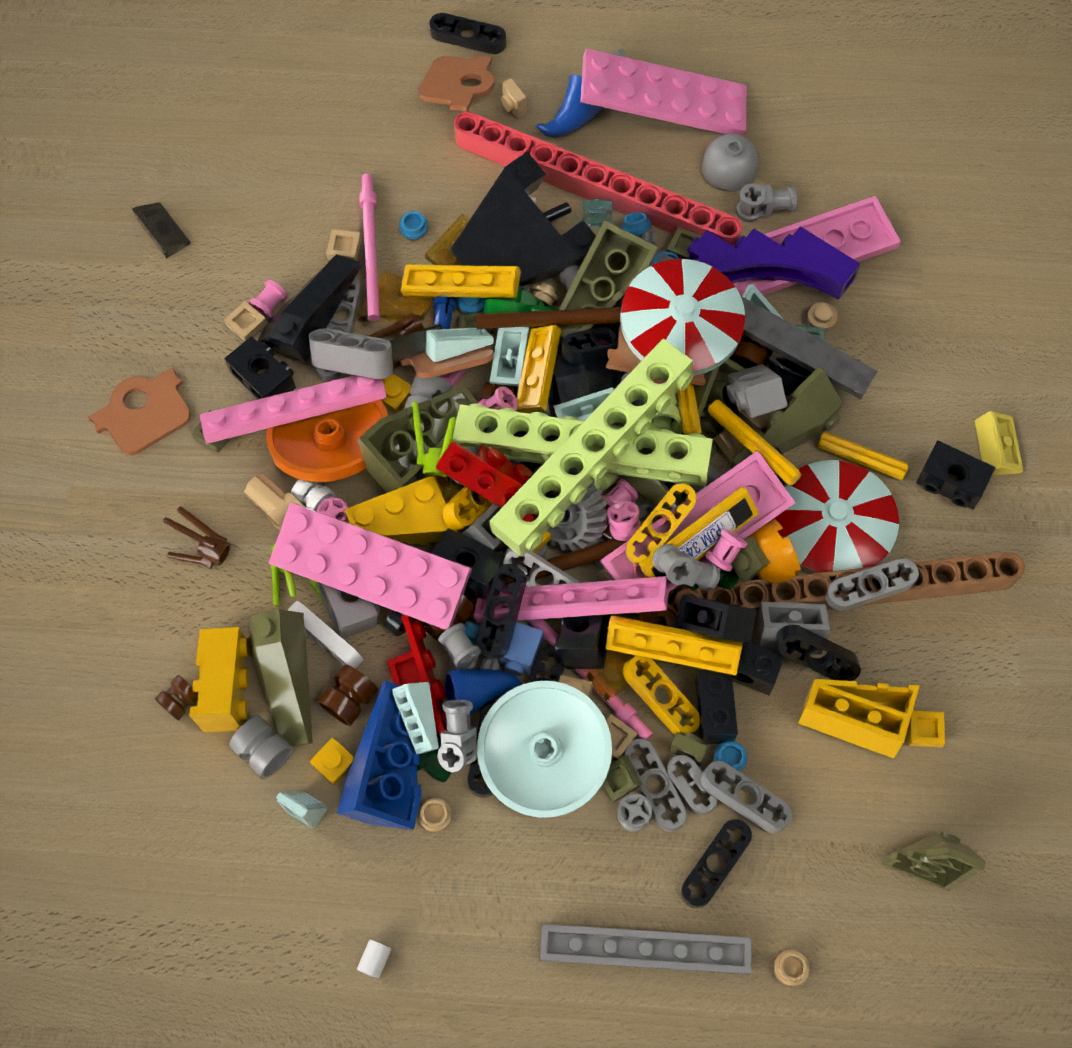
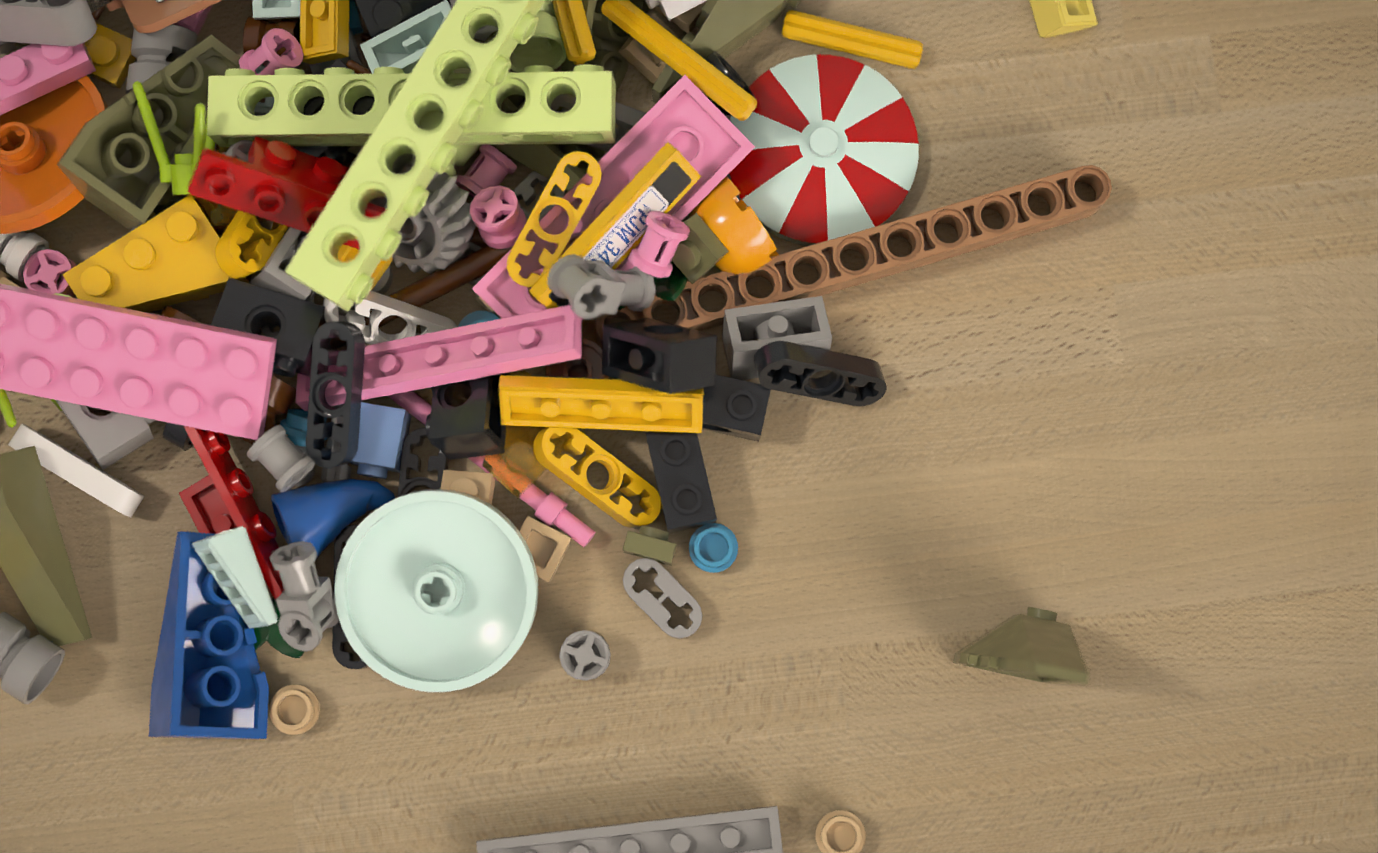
camera: 15 degrees left, 15 degrees up
light aqua slope [276,790,327,829] -> none
yellow plate [309,737,354,786] -> none
reddish brown wheel [317,664,379,727] -> none
olive tile [603,755,643,802] -> none
light grey beam [625,739,686,832] -> none
black beam [681,819,752,908] -> none
light grey beam [701,761,792,833] -> none
yellow wedge [798,679,920,759] -> none
light grey beam [826,558,919,611] -> none
yellow plate [908,710,945,748] -> none
black brick [916,440,996,510] -> none

